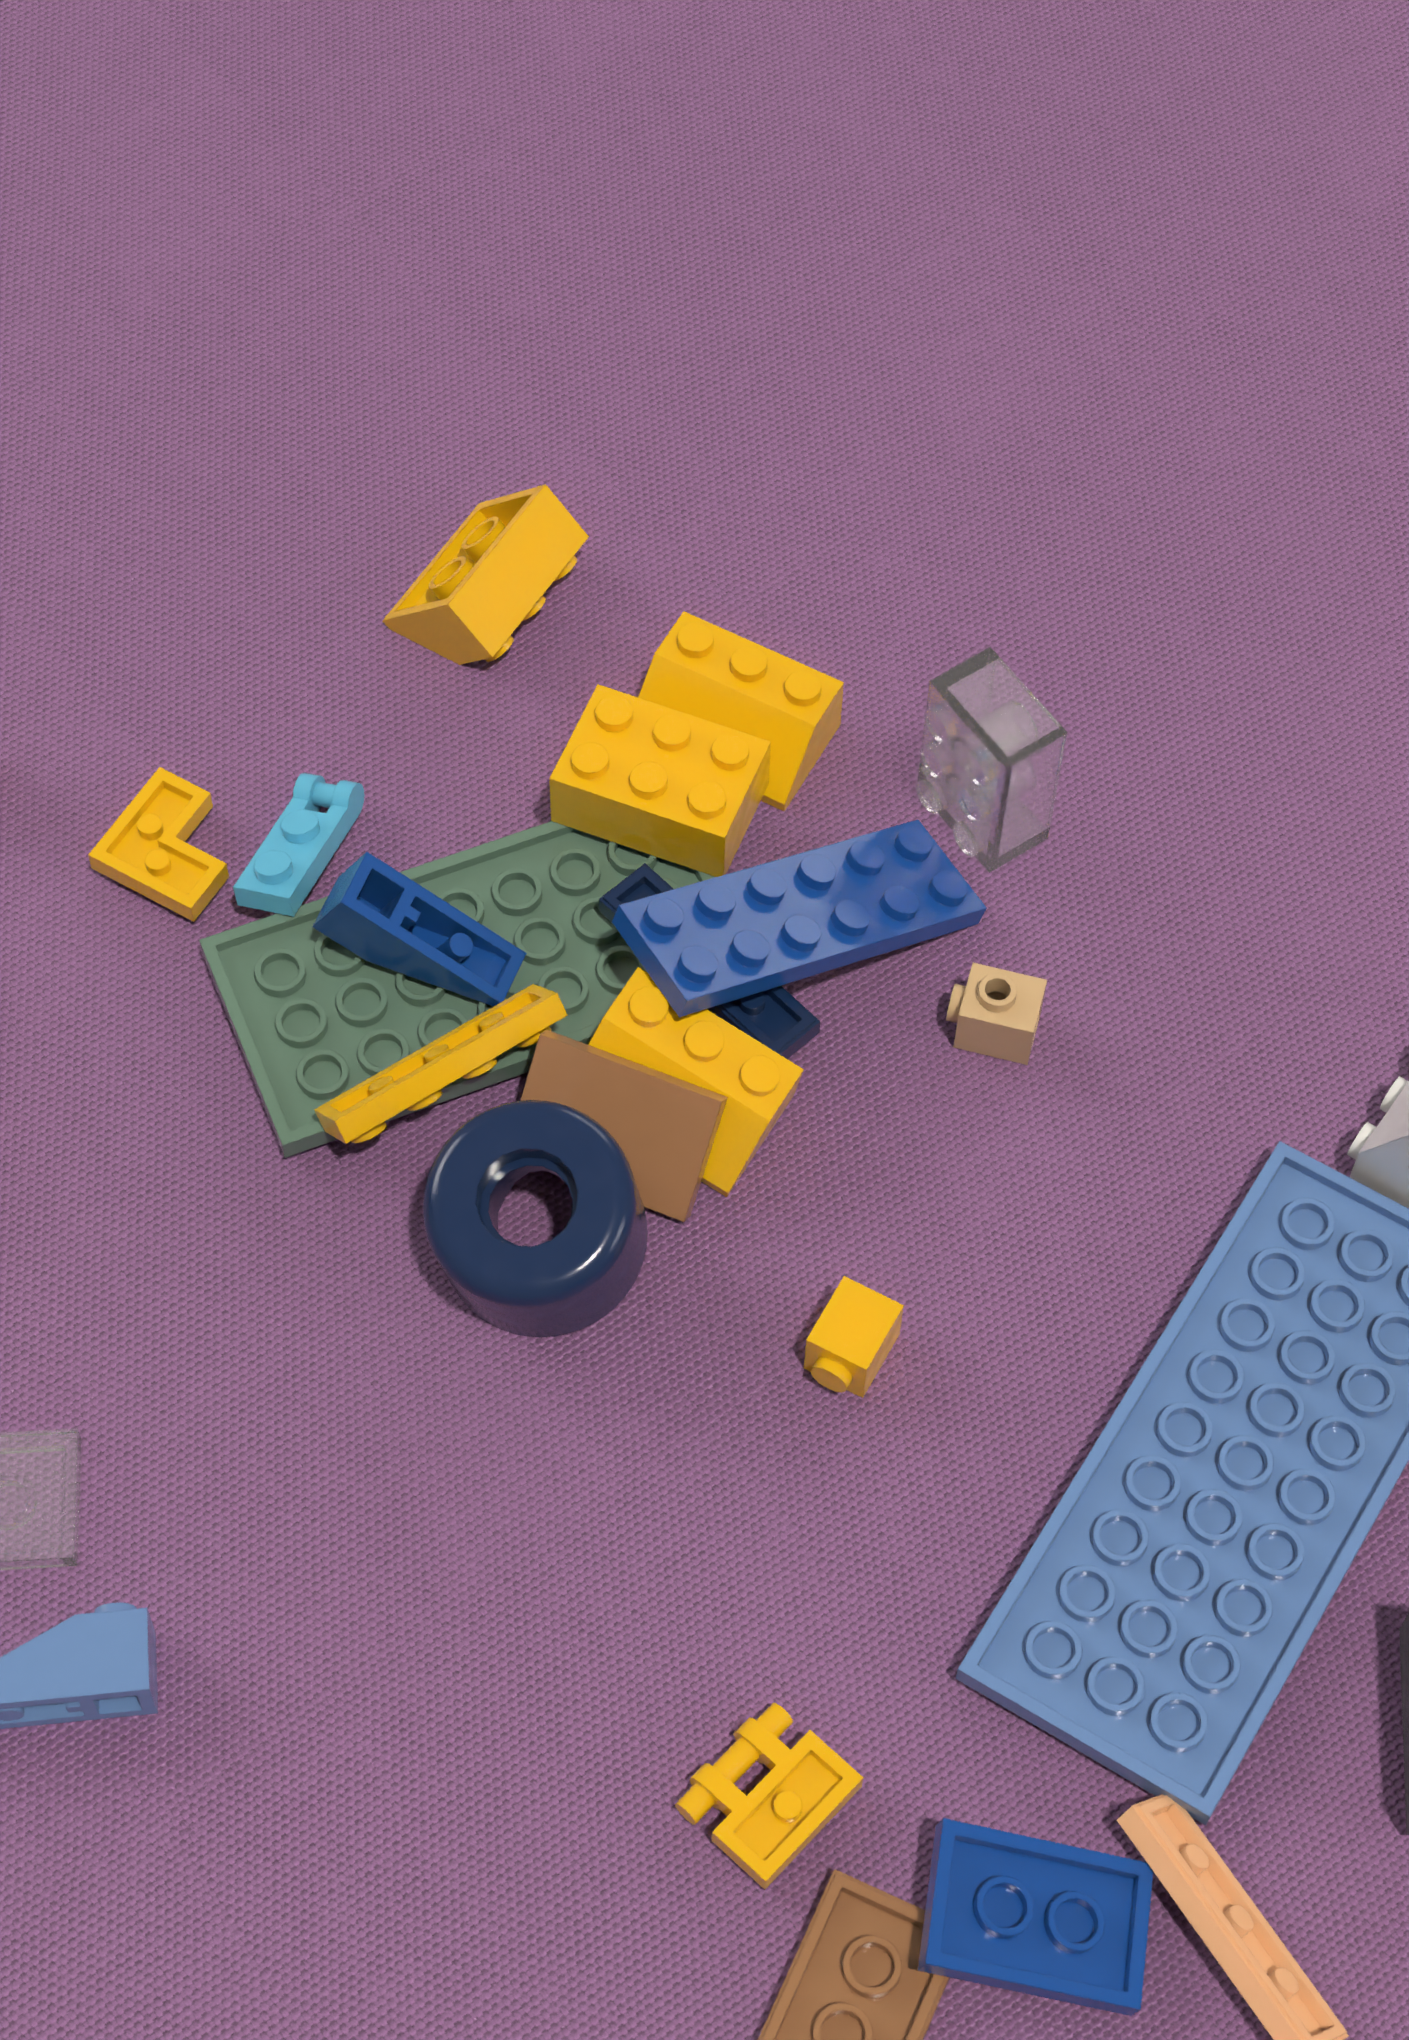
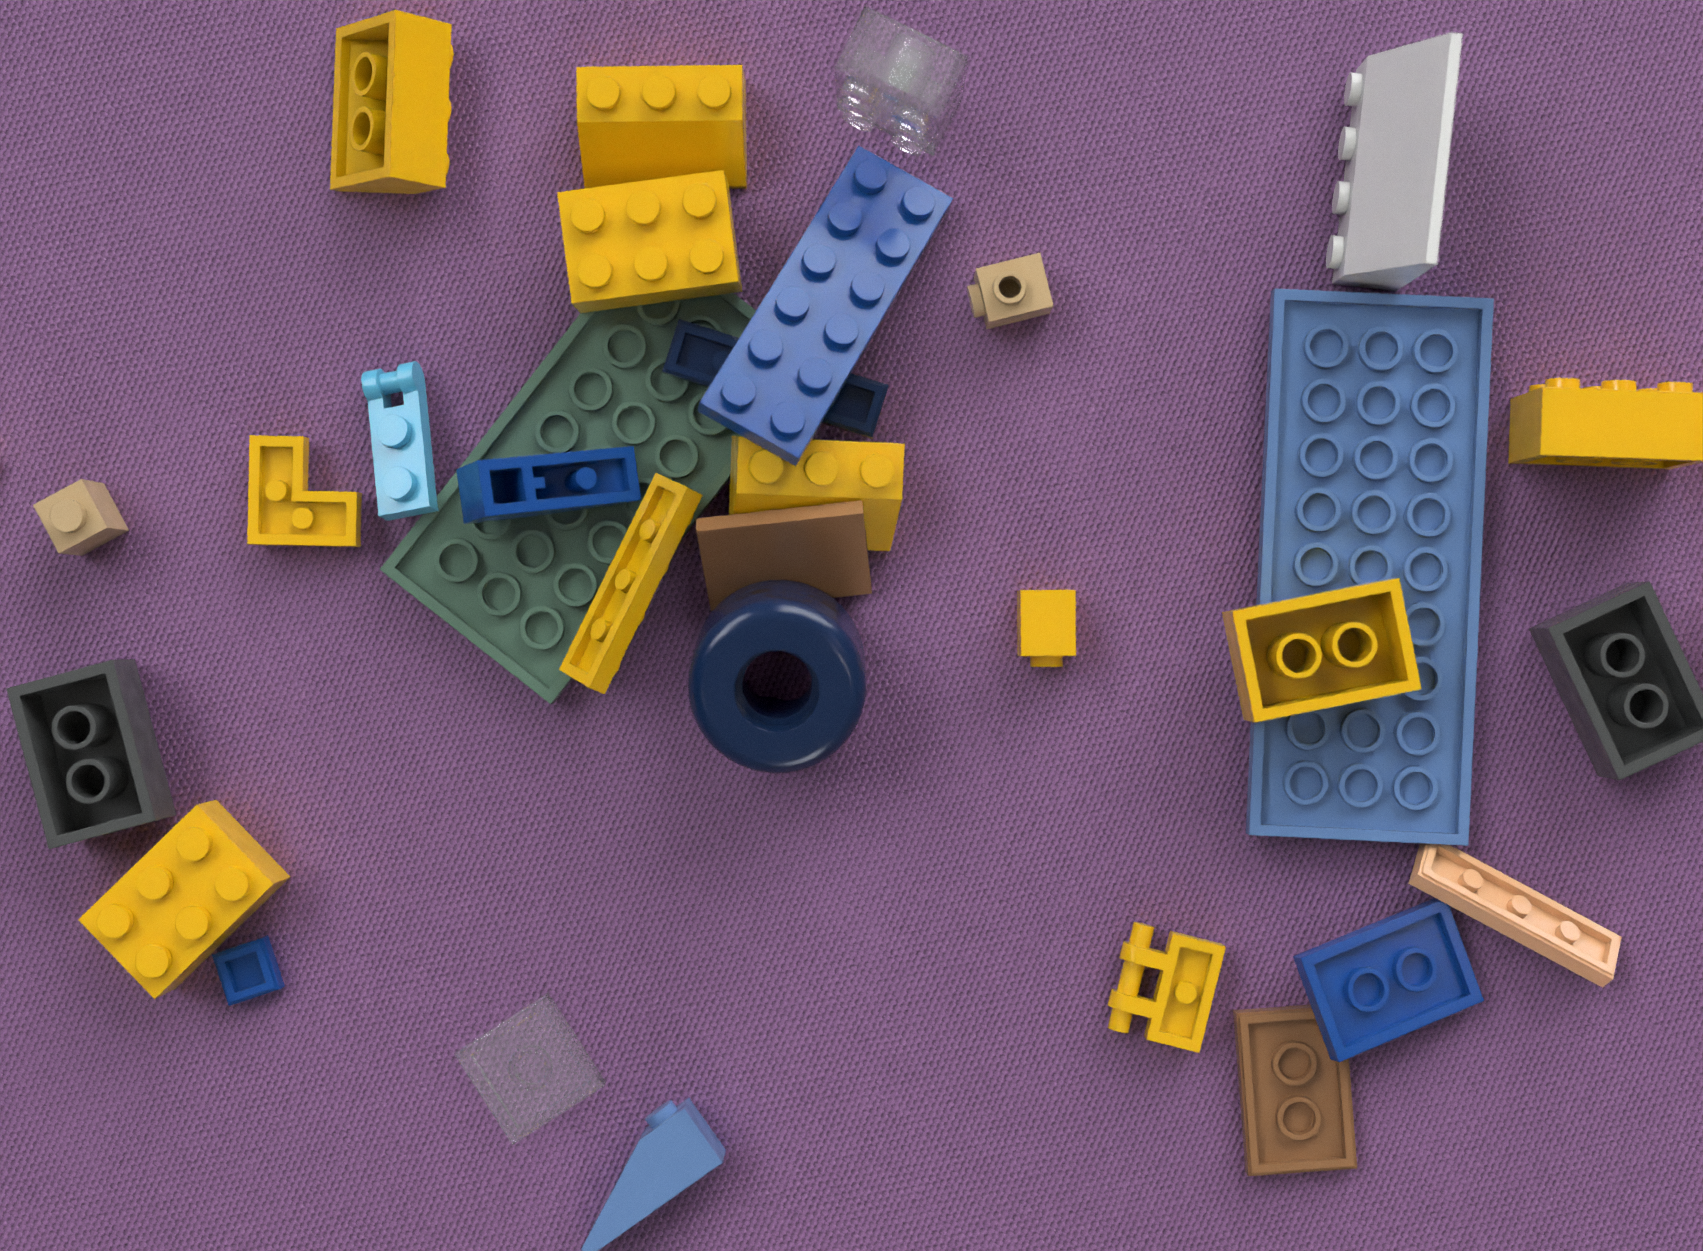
camera: 30 degrees left, 30 degrees up
none -> yellow brick [1222,578,1422,723]

